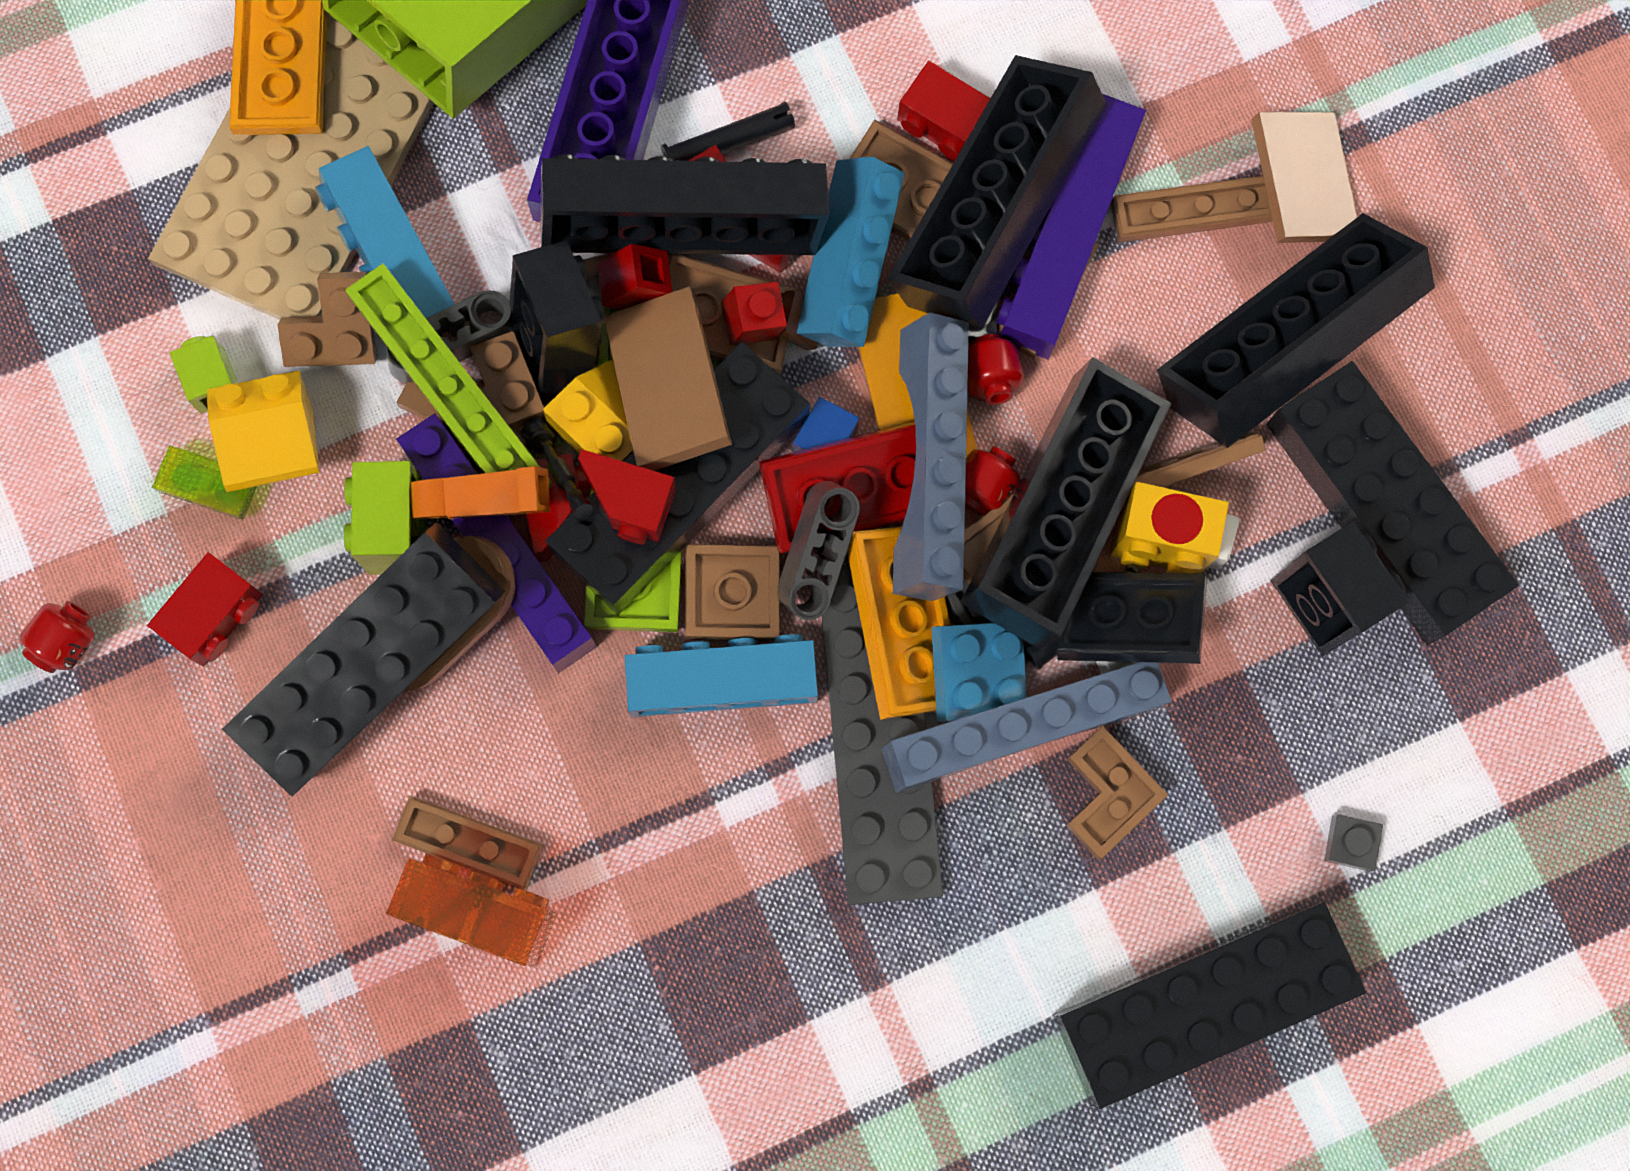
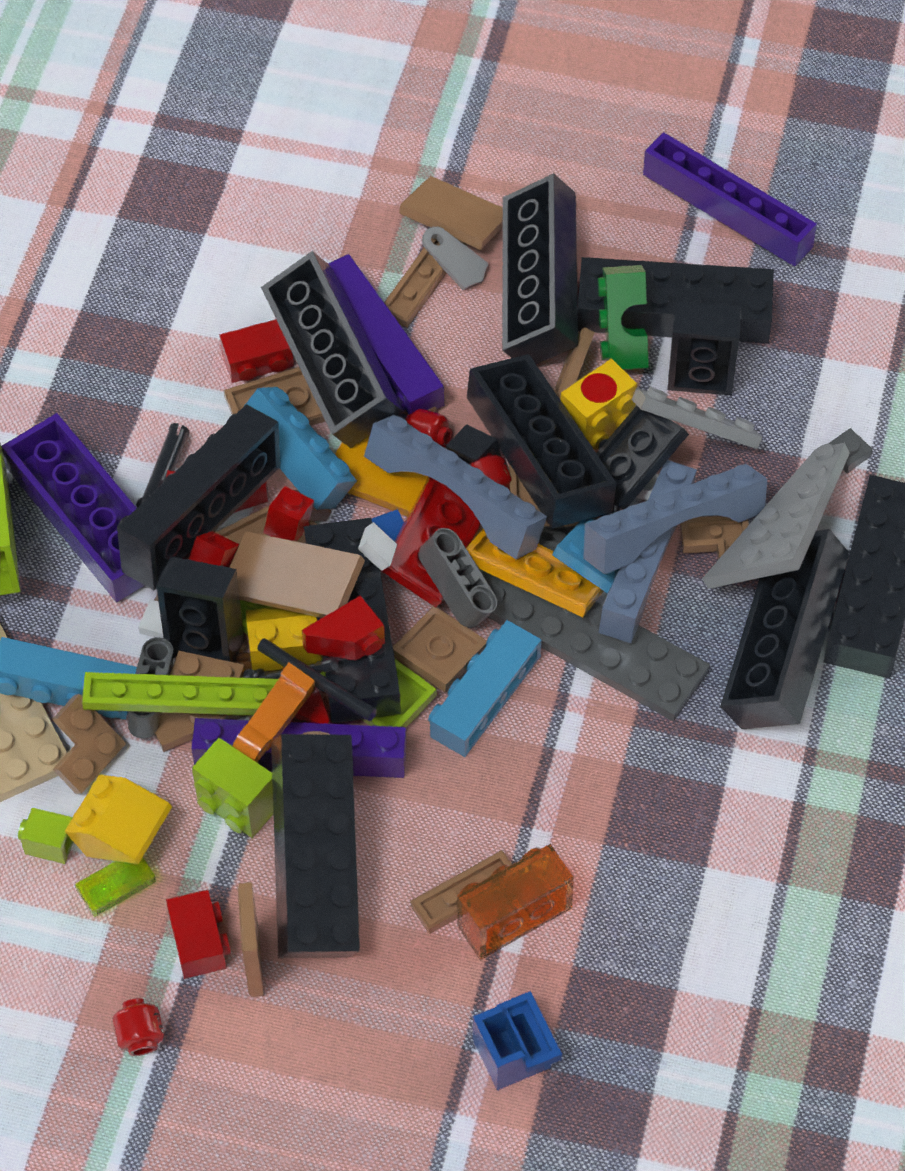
camera: 45 degrees left, 20 degrees down
none -> medium nougat tile [237,882,264,997]
none -> black bar [257,638,377,721]
none -> white tile [358,522,397,571]
none -> light grey piece [422,227,488,290]
none -> black panel [446,424,502,465]
none -> blue plate [473,991,562,1091]
none -> sand blue arch [583,464,768,574]
none -> green arch [598,265,649,369]
none -> light grey plate [632,387,763,449]
none -> dark purple brick [643,132,817,267]
none -> light grey wing [702,442,850,589]
none -> black brick [720,529,850,729]

